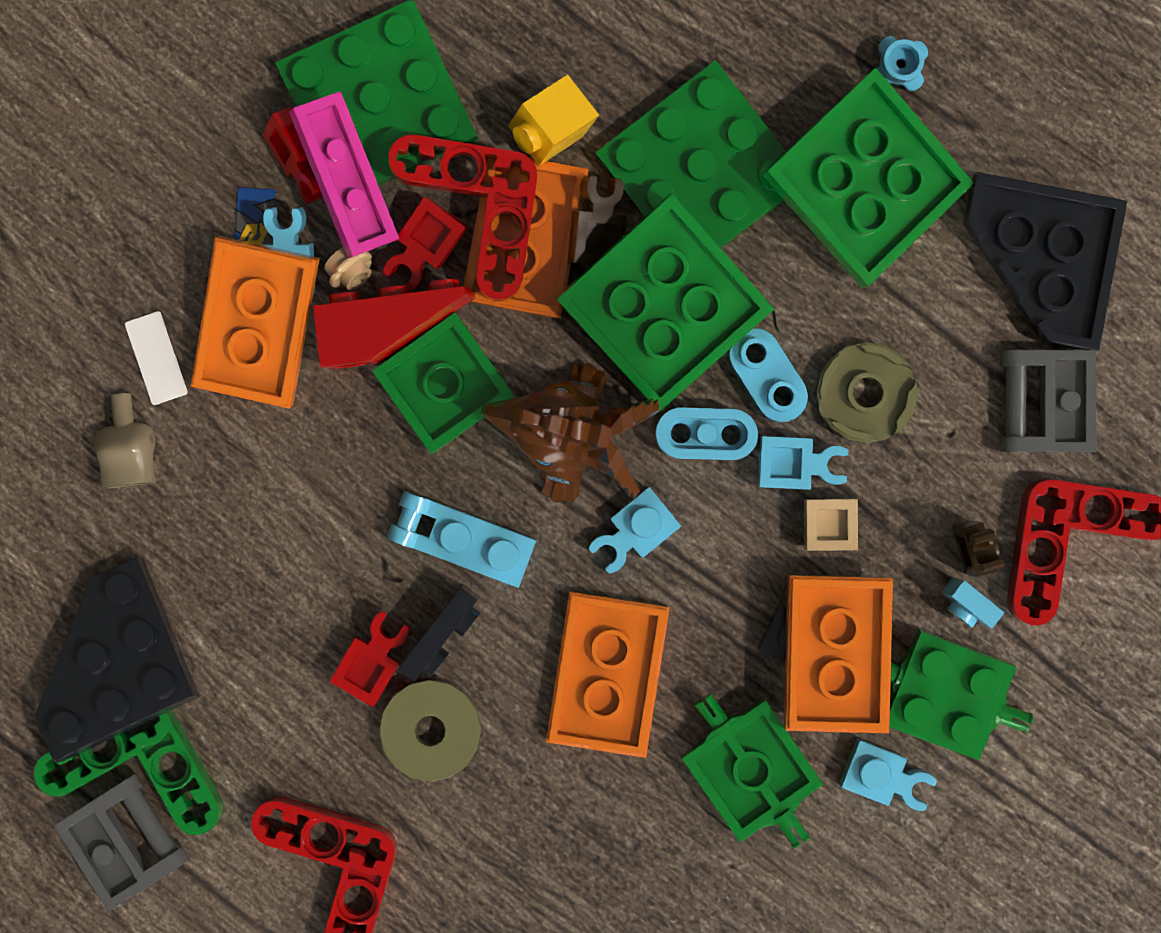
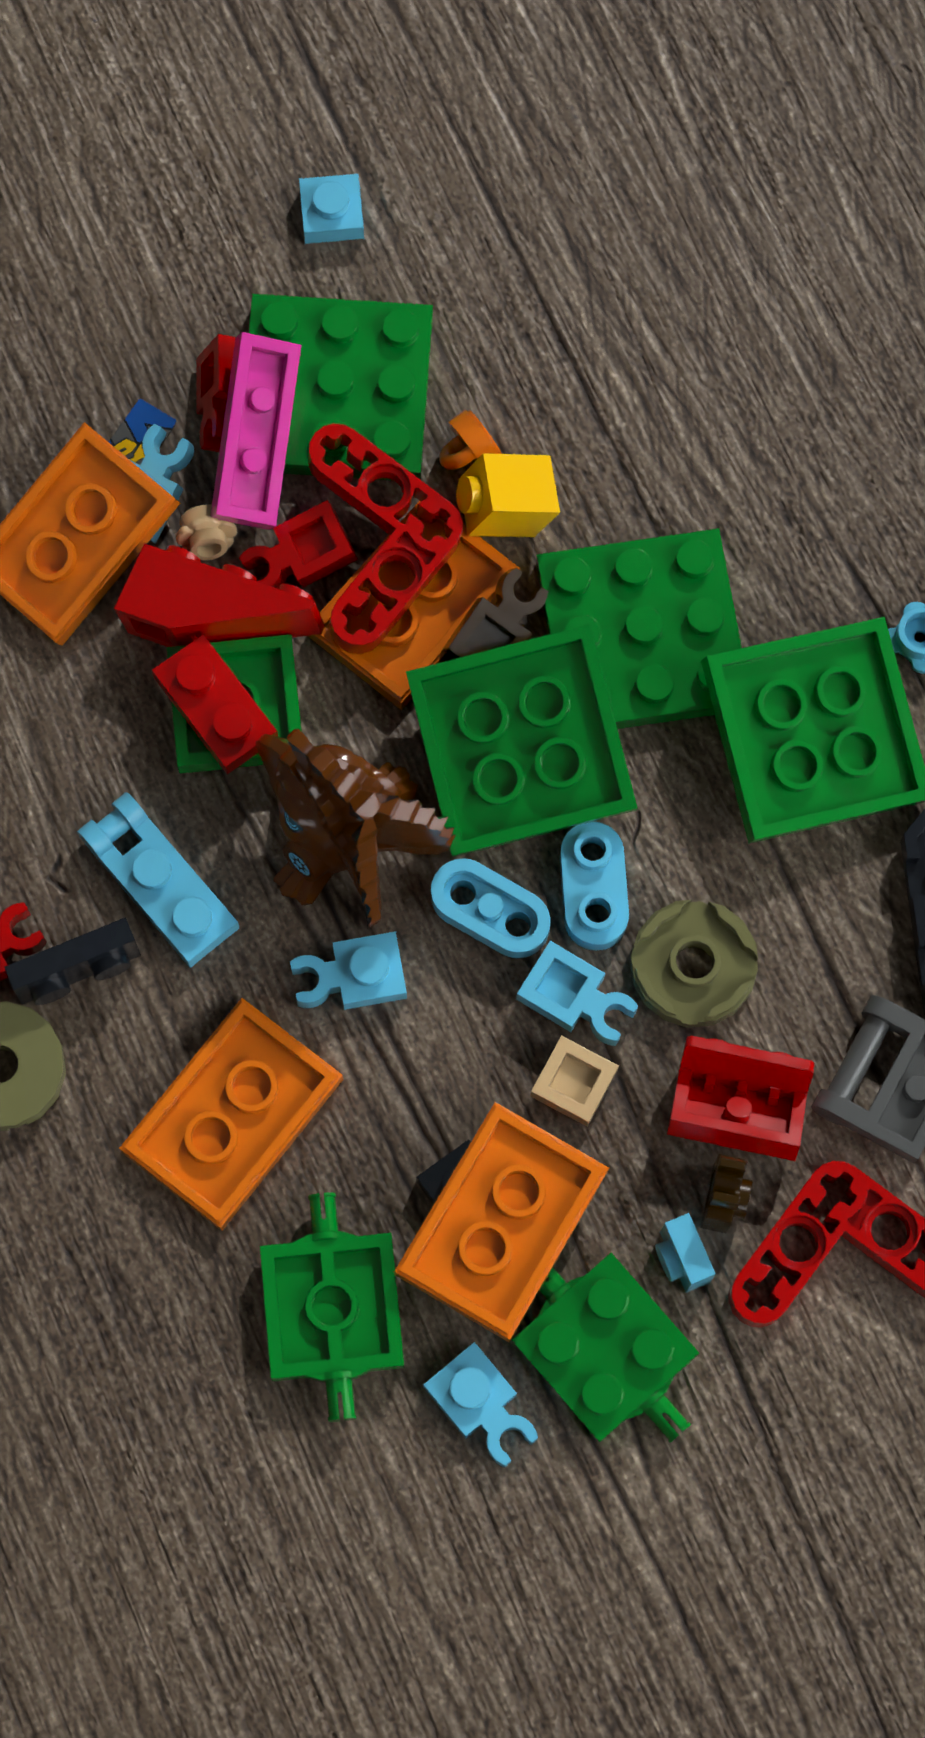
camera: 25 degrees right, 15 degrees down
none -> red plate [152,634,278,774]
none -> orange tile [439,410,502,470]
none -> red bracket [667,1036,815,1161]

